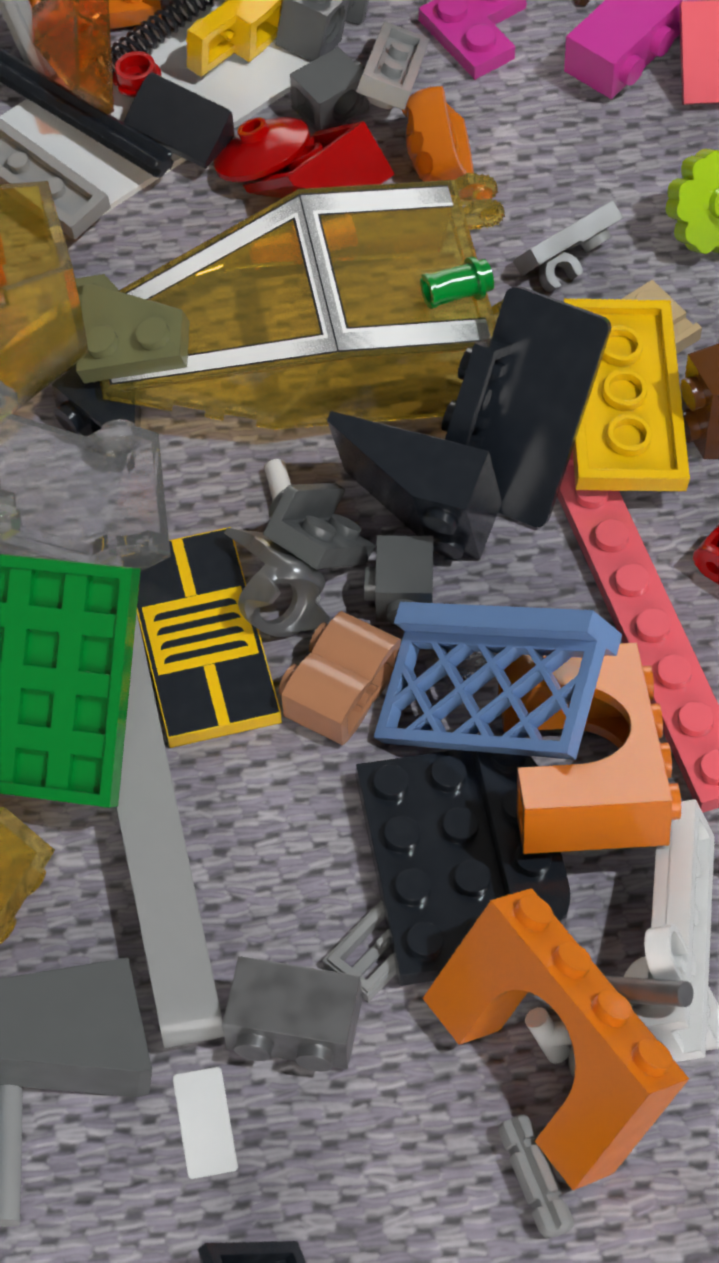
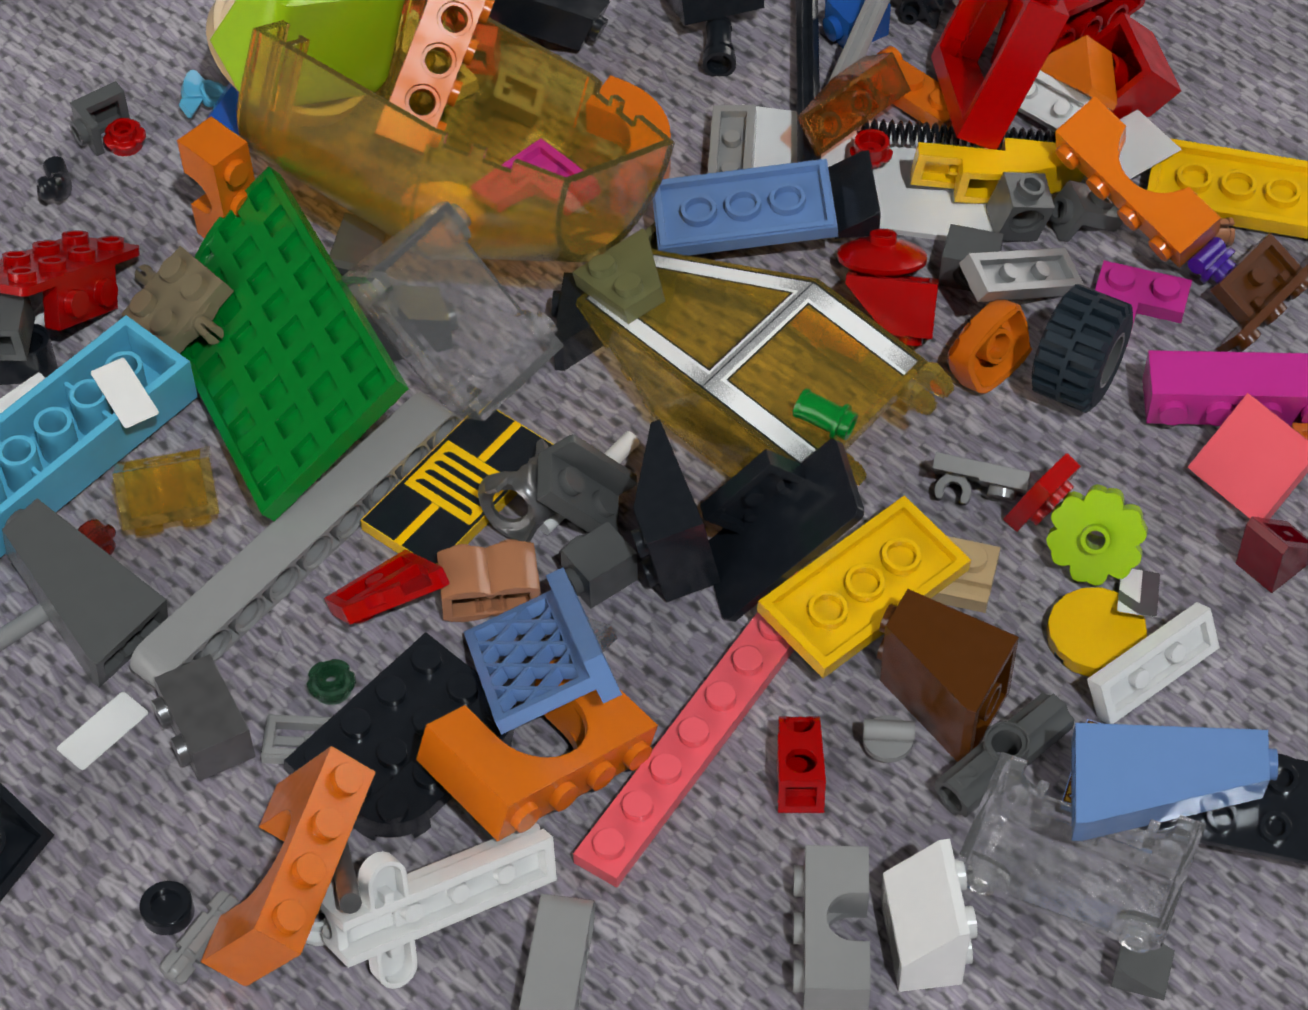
camera: 50 degrees right, 5 degrees down
none -> black tile [139,881,195,935]
none -> clear green plate [306,659,356,705]
none -> red wing [324,549,450,625]
none -> medium blue tile [650,159,838,257]
none -> red wing [1003,453,1081,532]
none -> black wheel [1031,284,1133,413]

